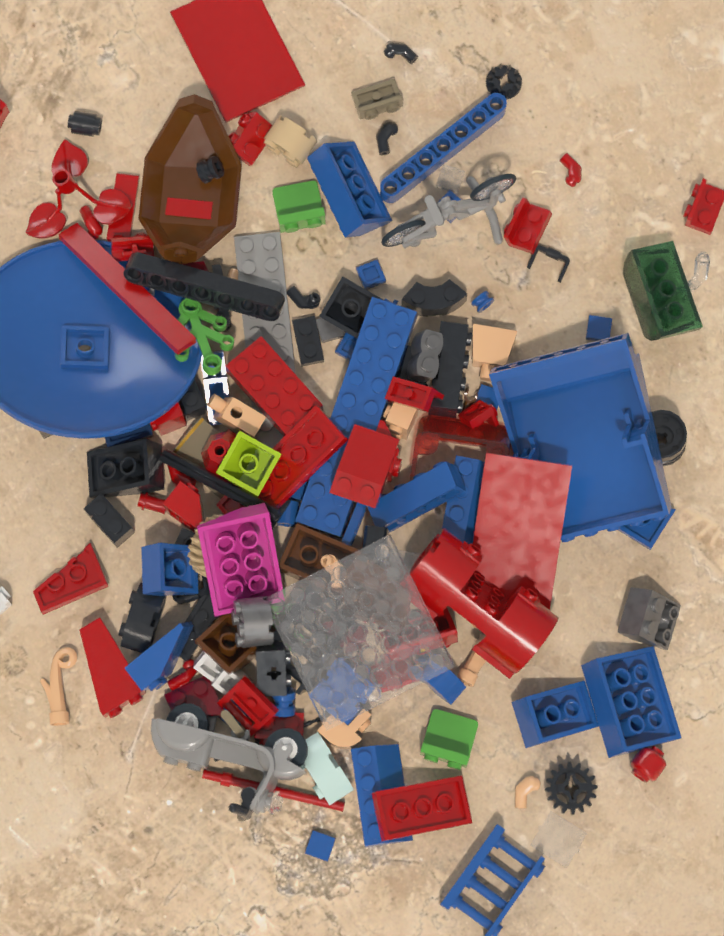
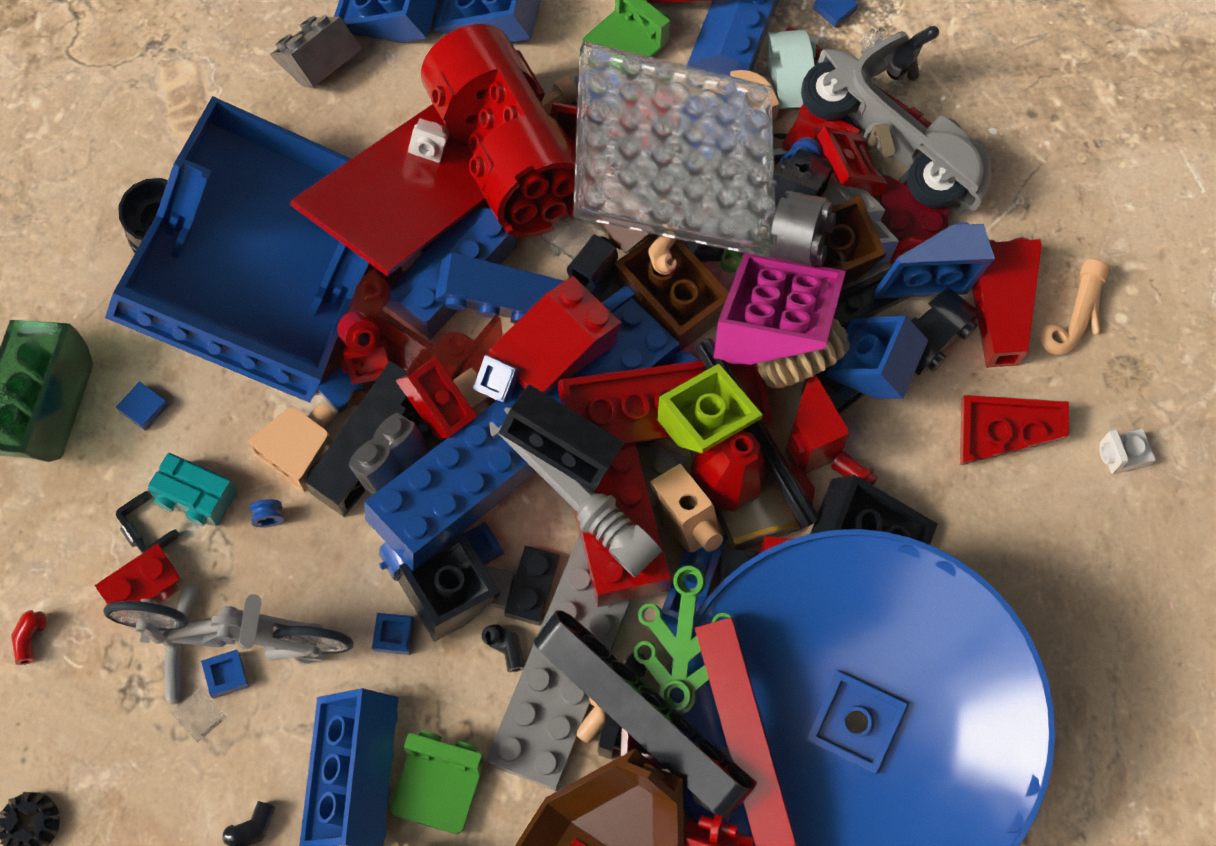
camera: 155 degrees left, 10 degrees down
black brick [84,493,135,548] -> none
blue beam [380,93,507,203] -> none
black brick [401,279,468,317] -> none
none -> teal brick [148,452,237,526]
none -> red brick [337,311,380,355]
none -> white bracket [408,118,450,163]
none -> tile [473,355,521,403]
none -> light grey piece [489,407,662,578]
none -> black brick [498,384,625,492]

